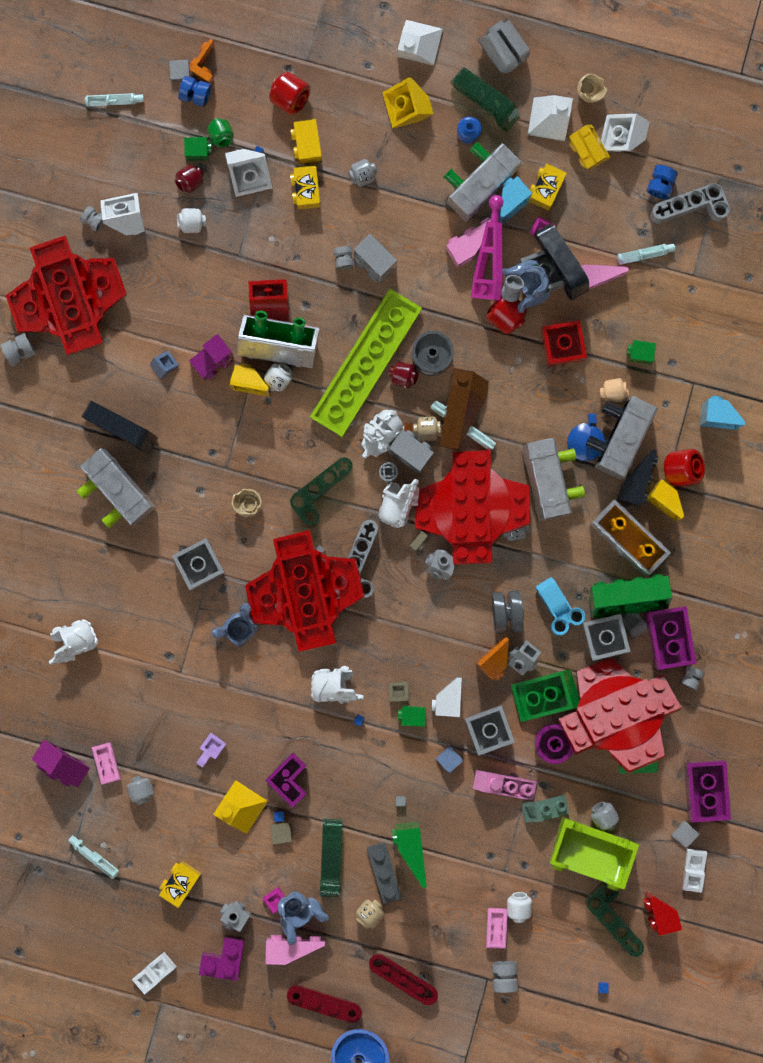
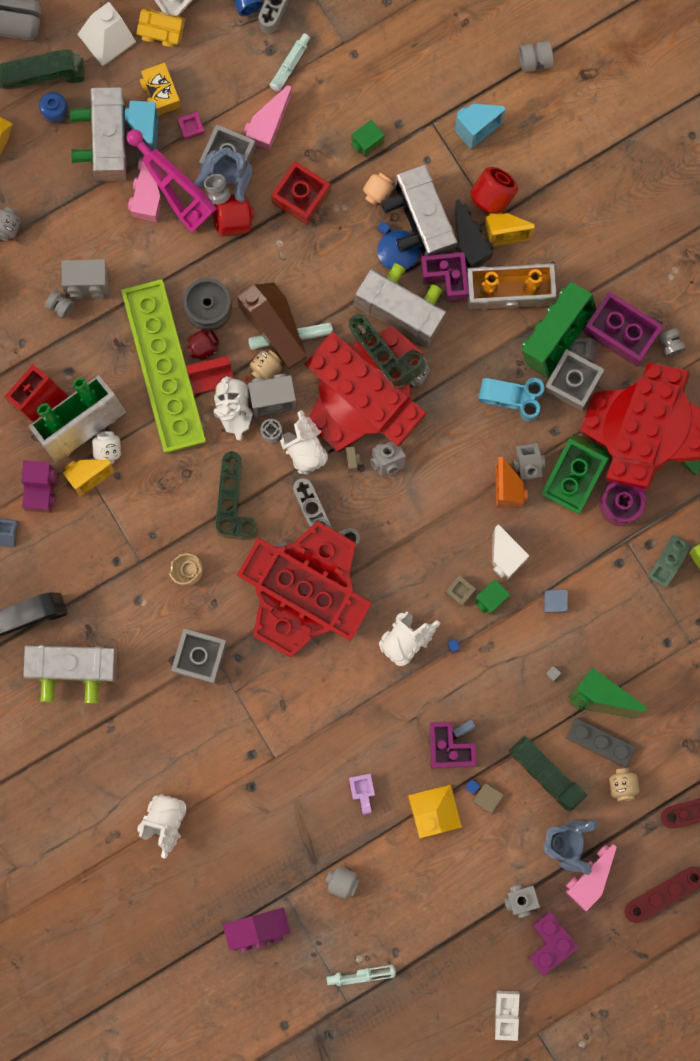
camera: 40 degrees left, 5 degrees down
bright pink plate [92,742,121,785] -> none
yellow brick [159,861,201,908] -> none
sand blue hair [211,603,258,647] -> none
dark pink tile [262,886,285,914] -> none
light grey brick [464,705,515,756] -> none
bright pink slope [473,770,537,801] -> none
dark grey wheel [491,590,524,634] -> none
black beam [534,223,589,300] -> none
none -> red panel [186,356,234,395]
none -> beam [349,314,426,388]
none -> magenta brick [421,252,469,303]
none -> sand blue tile [453,719,475,739]

